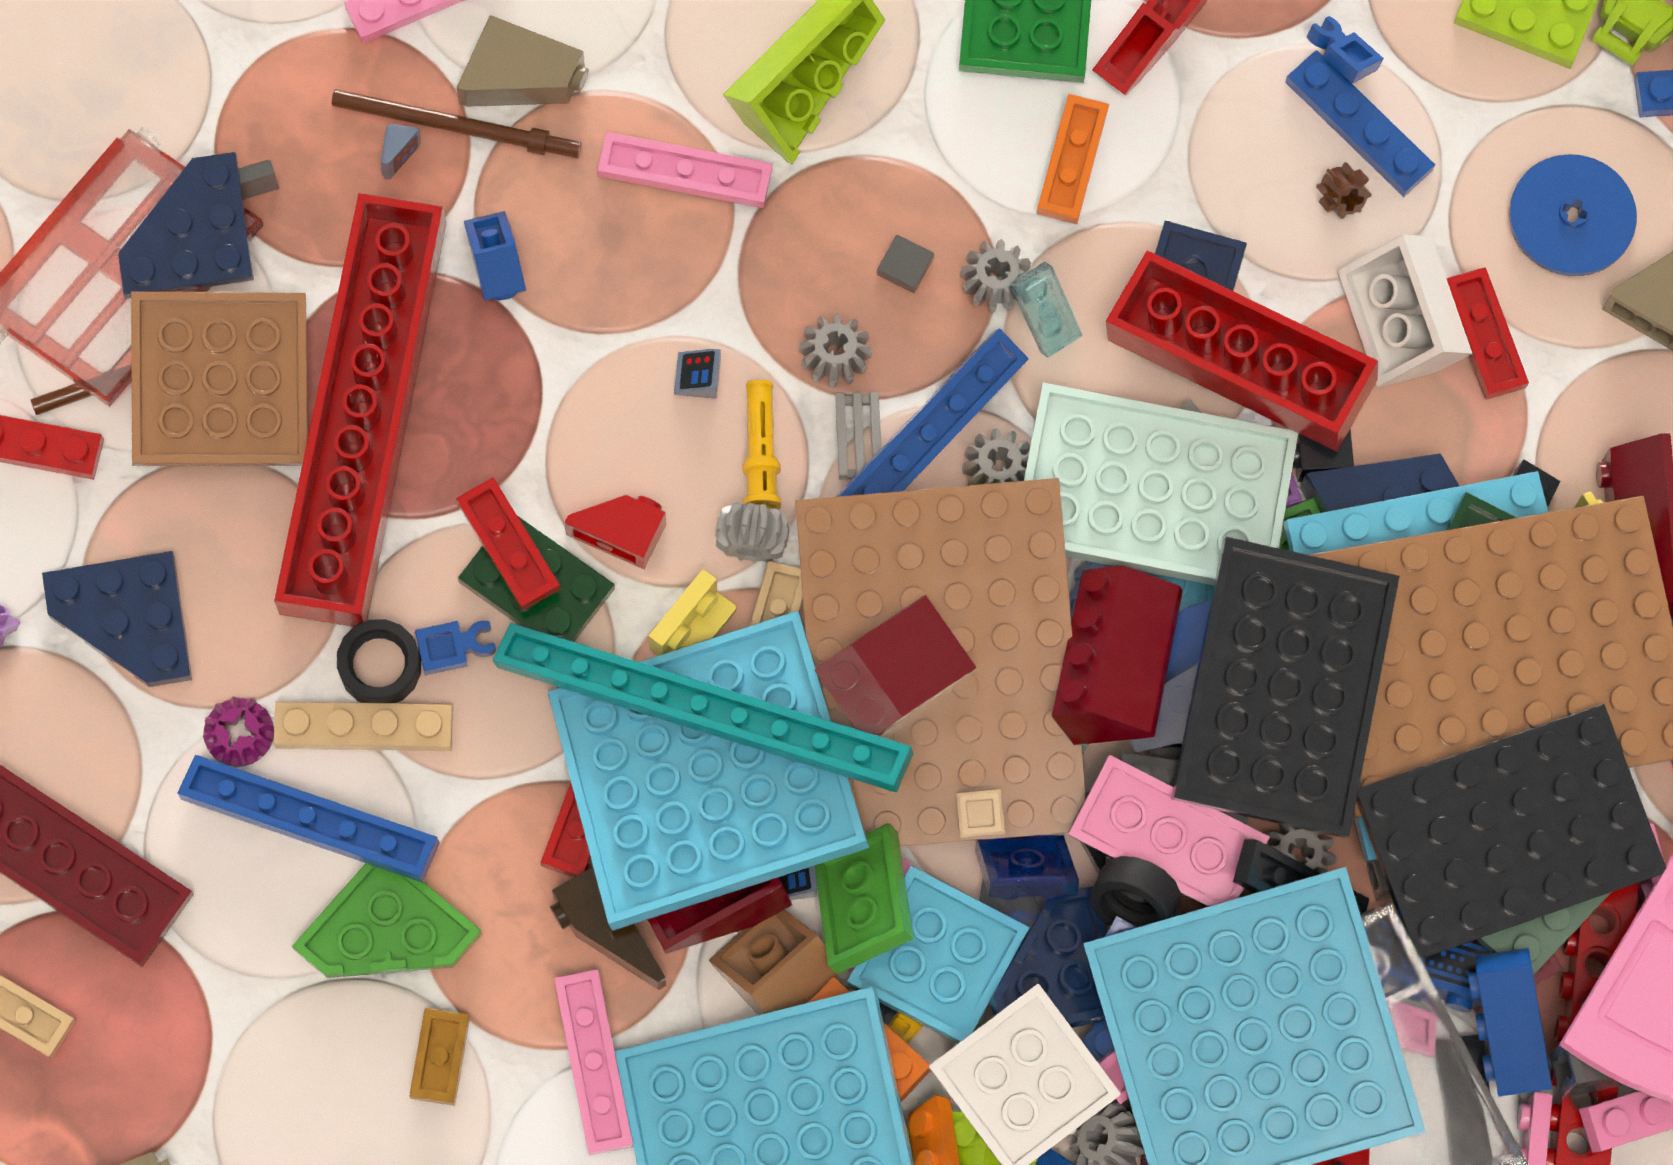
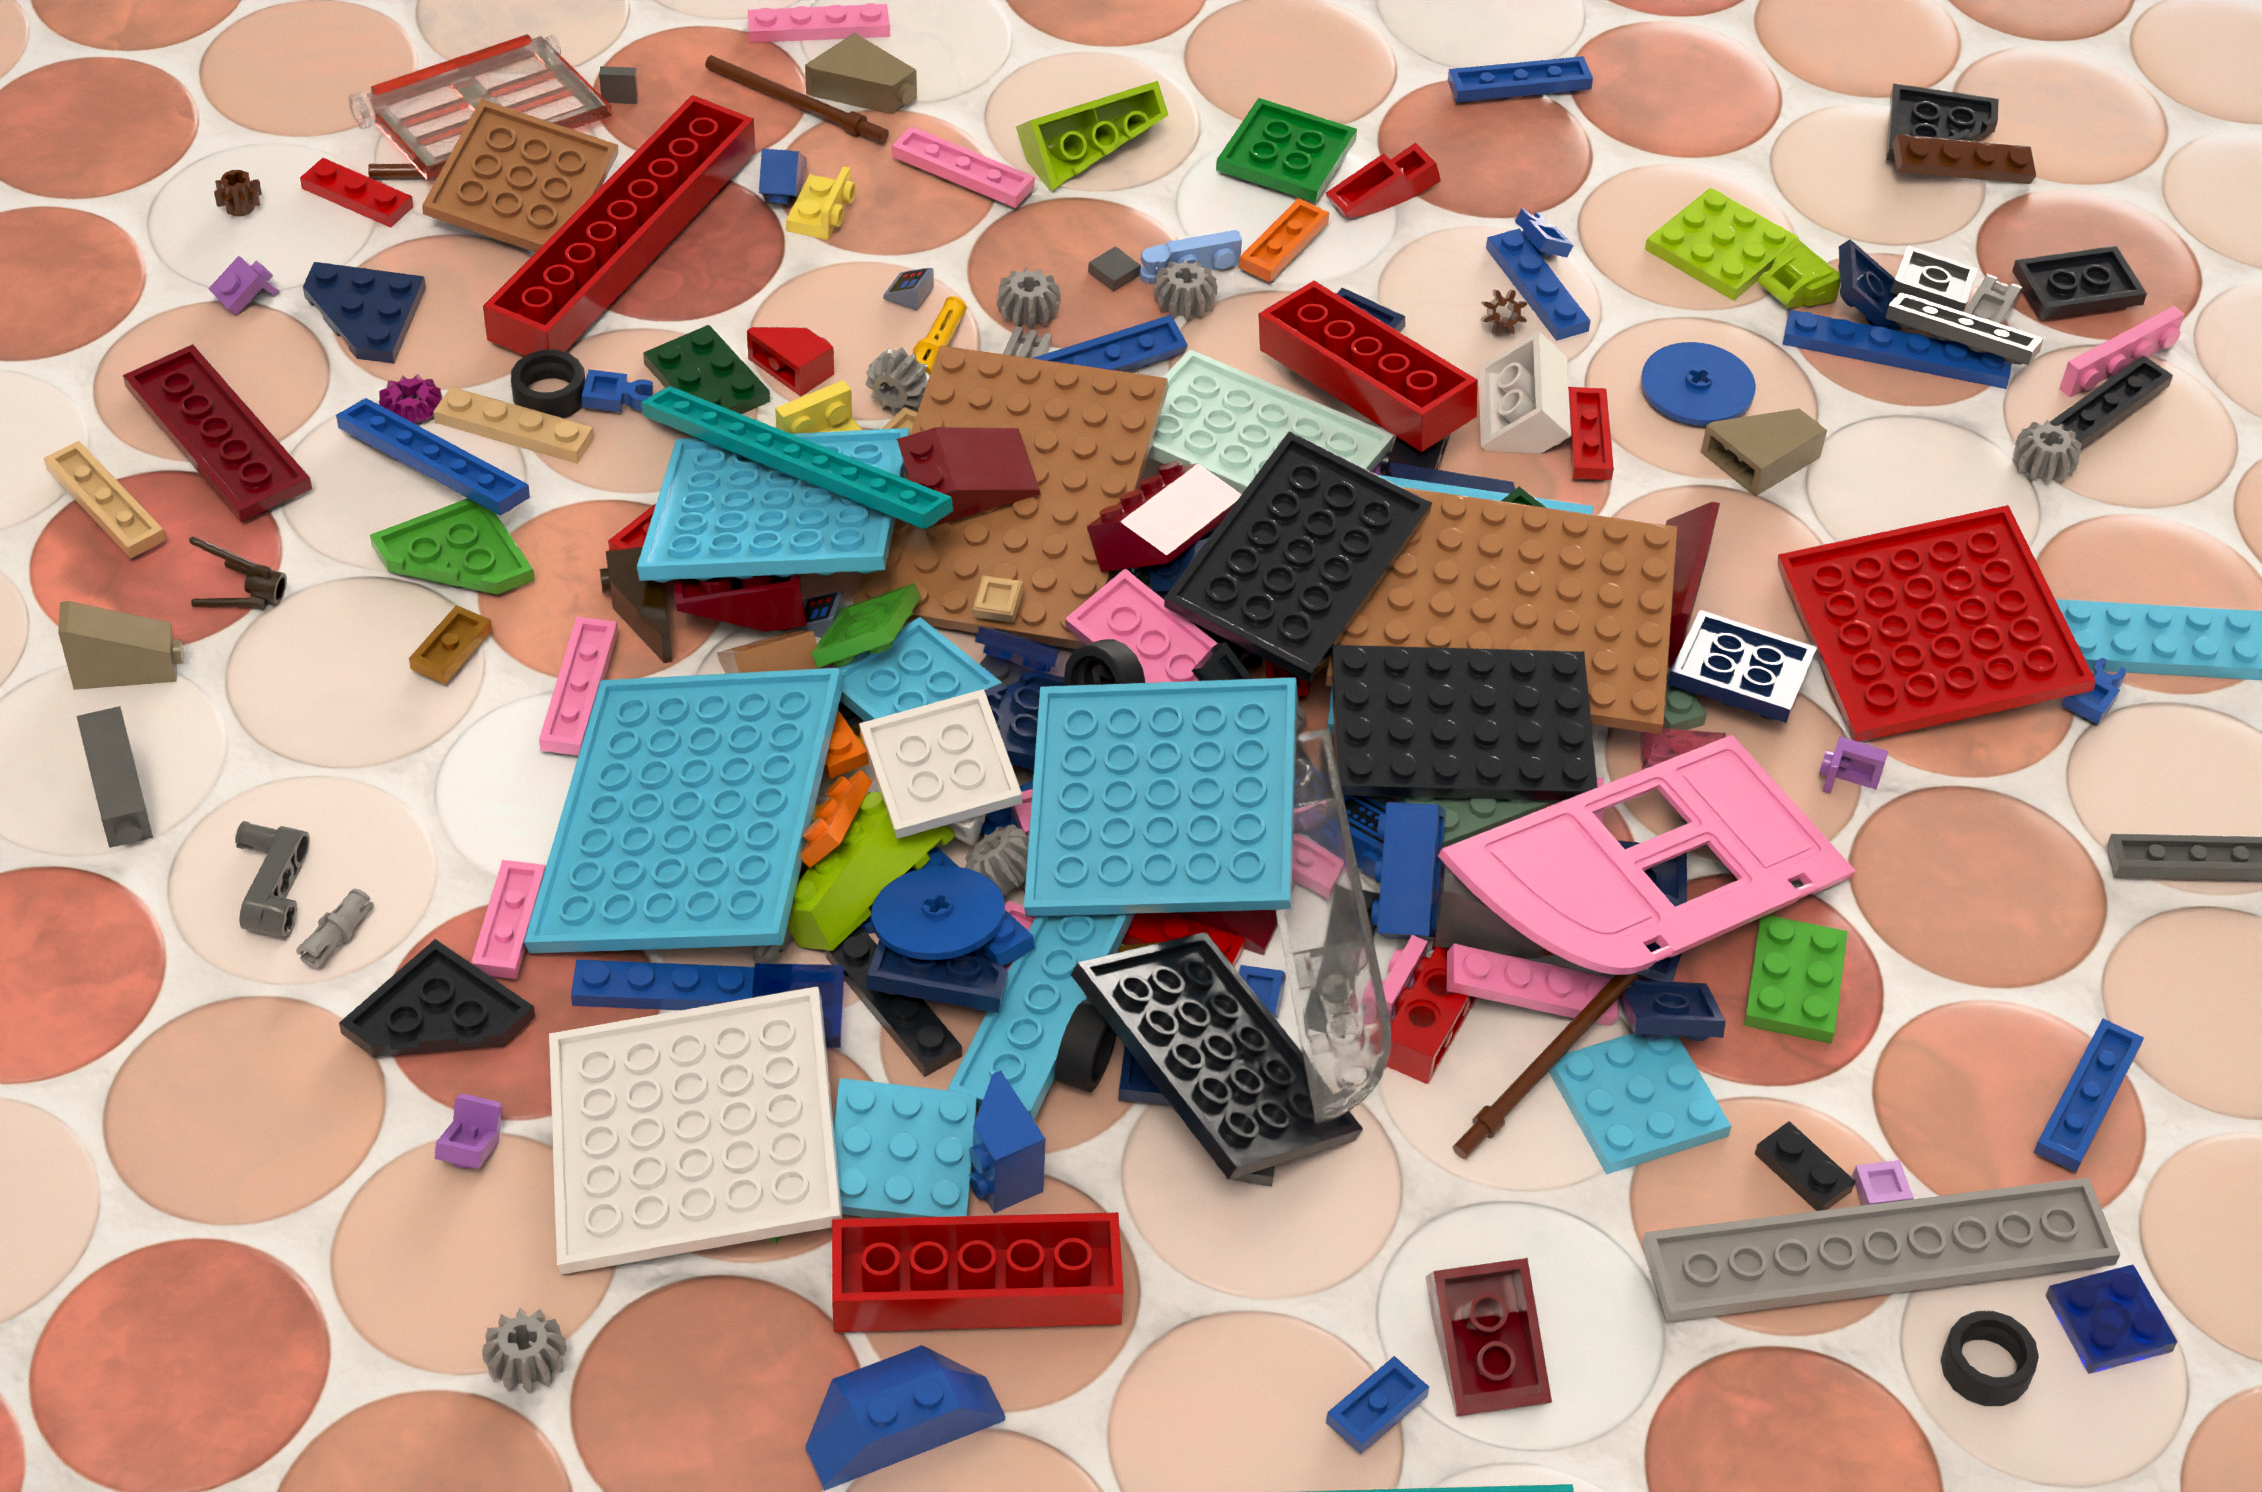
camera: 20 degrees right, 25 degrees down
dark blue plate [118,152,254,299] -> none
sand blue slope [381,124,421,179] -> none
red plate [456,477,560,611] -> none
clear light blue plate [1009,261,1083,357] -> none
none -> dark brown plant [189,537,287,610]
none -> light yellow bracket [786,166,856,240]
none -> light blue hinge [1140,230,1242,284]

